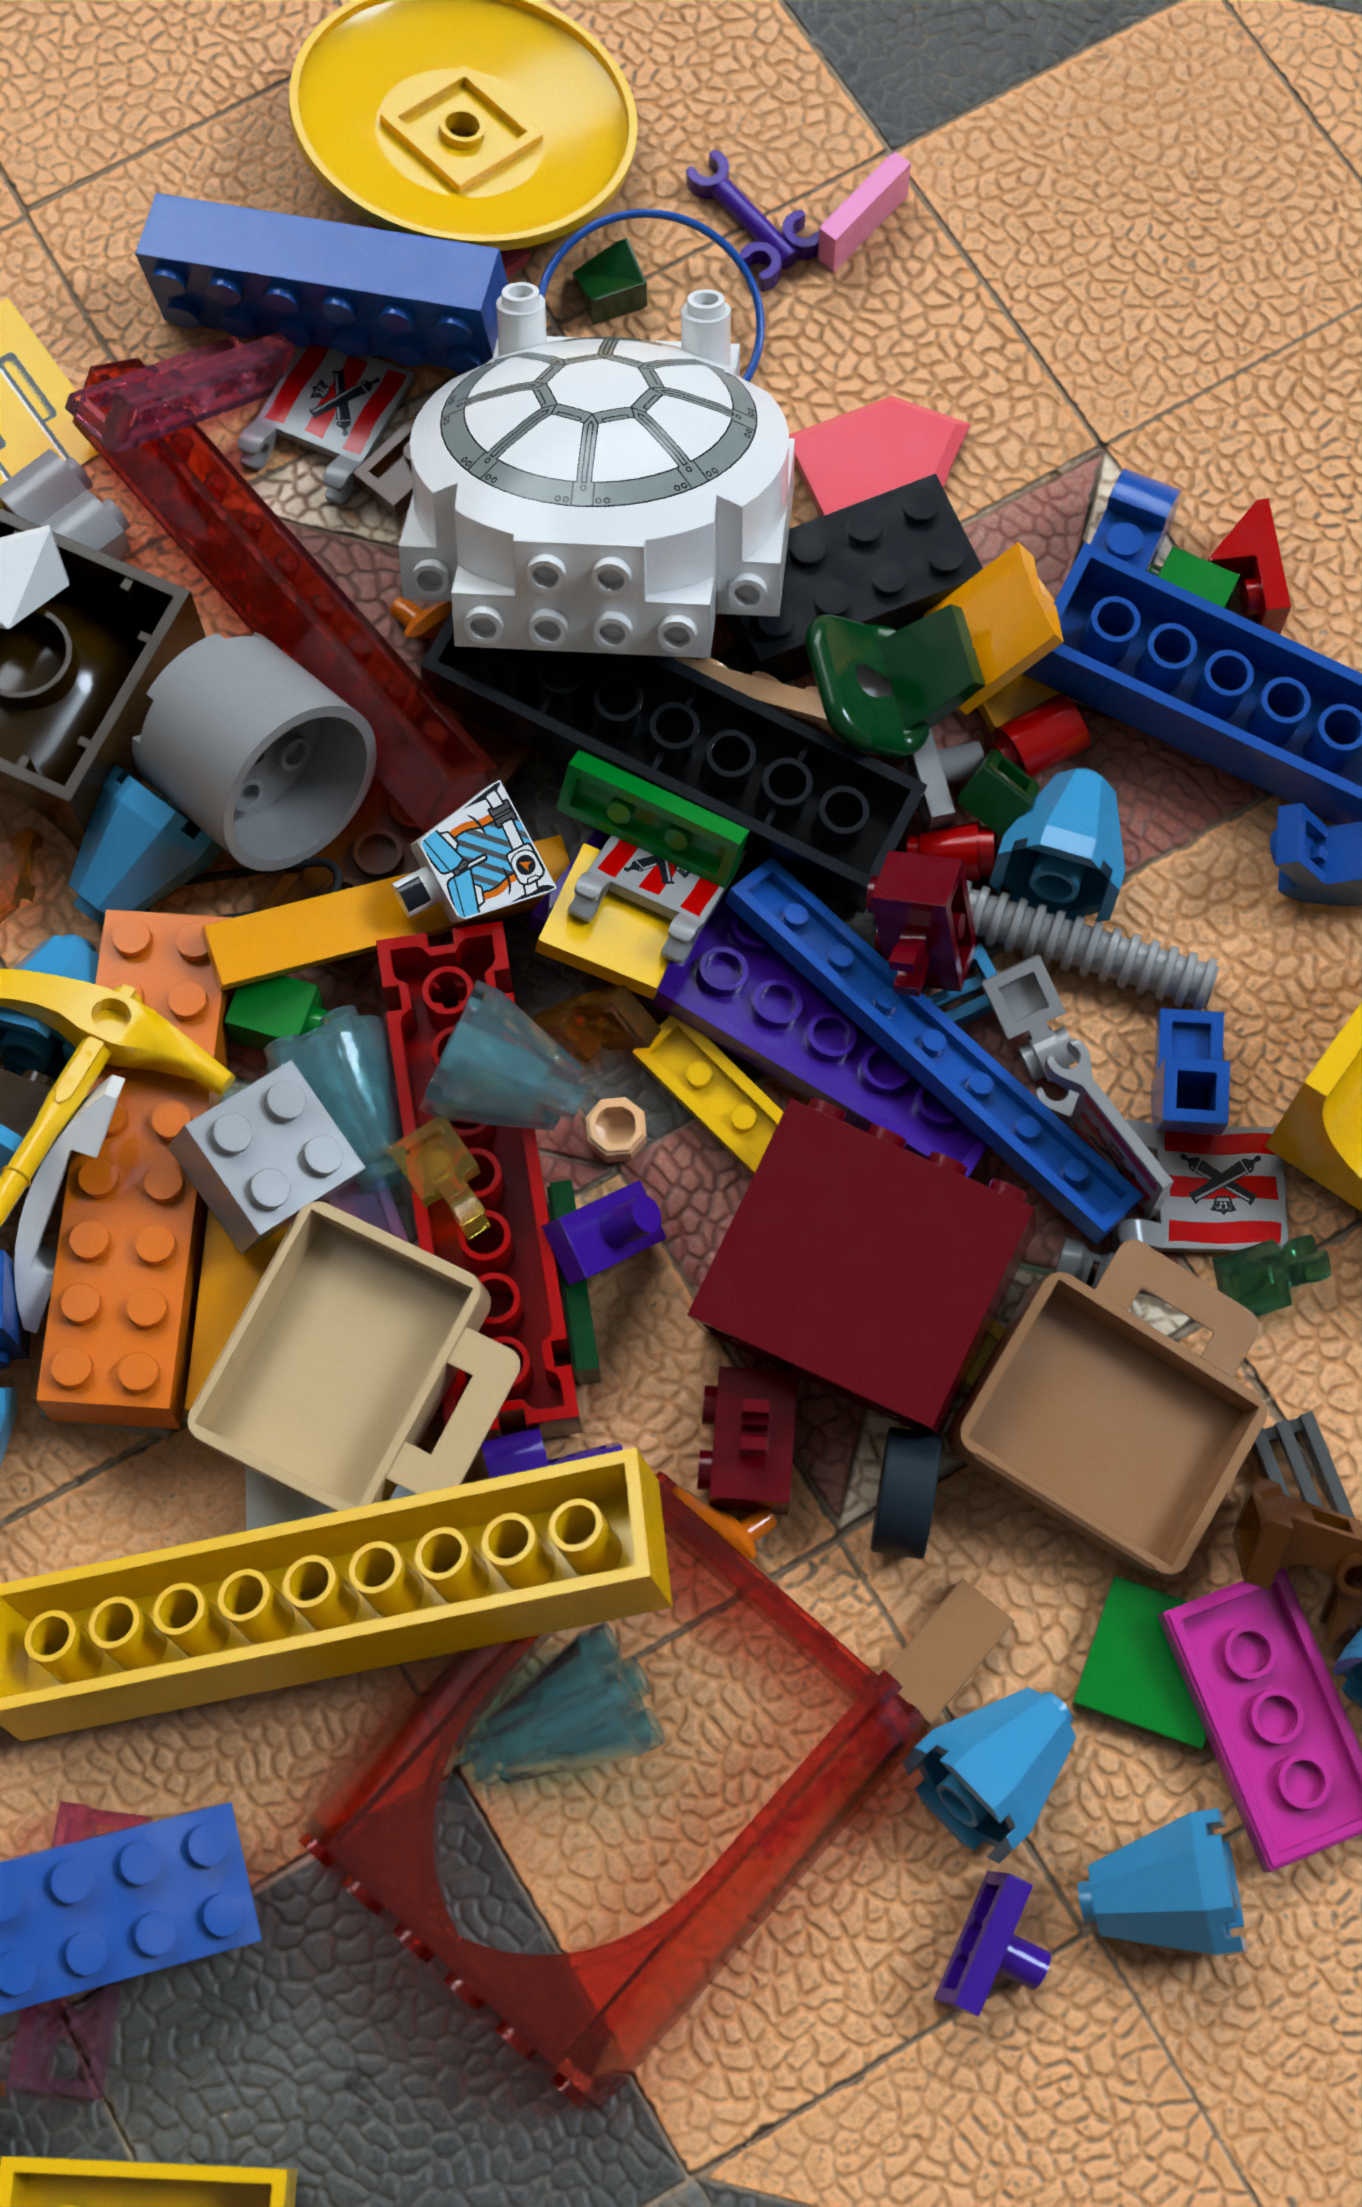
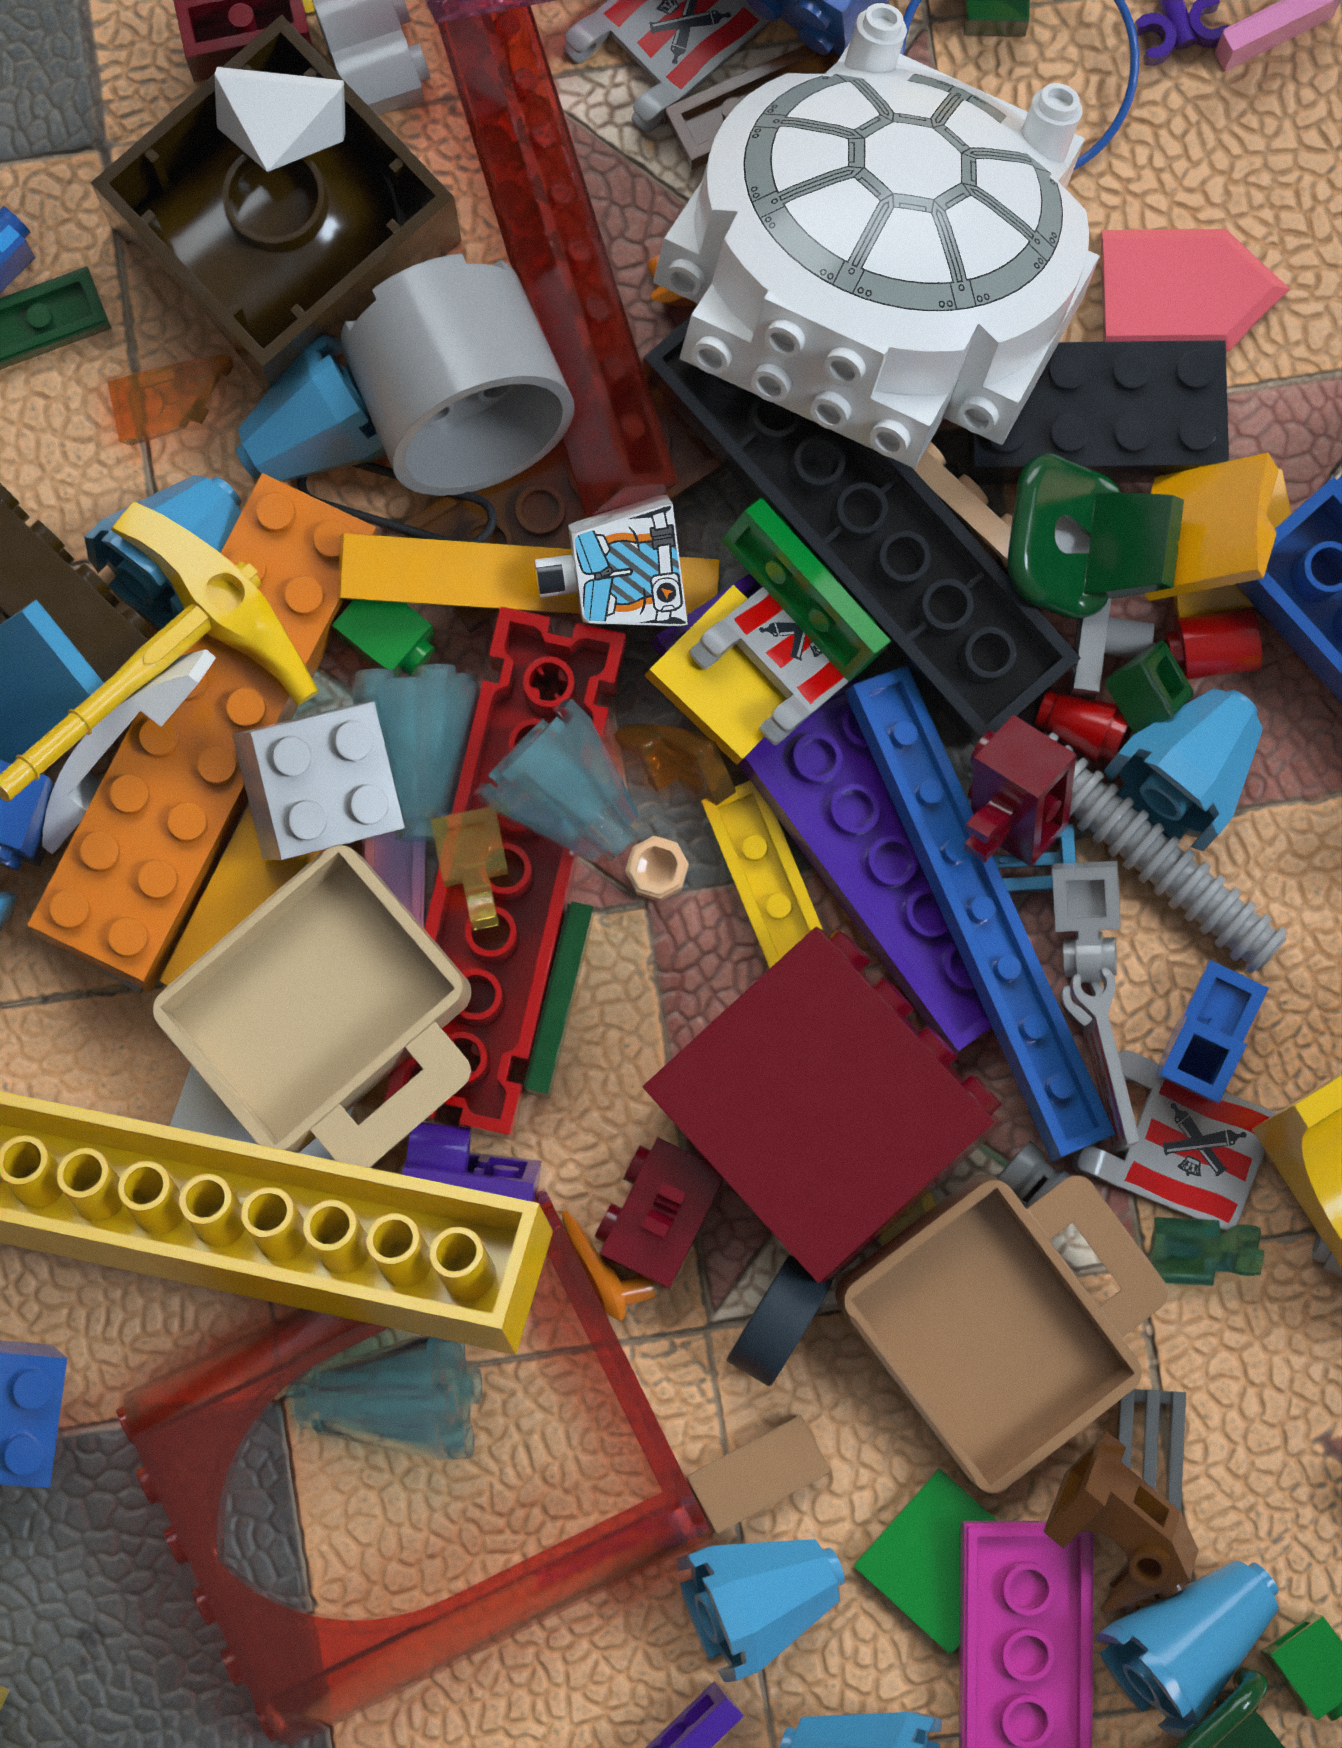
camera: 20 degrees right, 10 degrees up
dark purple tile [542,1180,667,1286] -> none

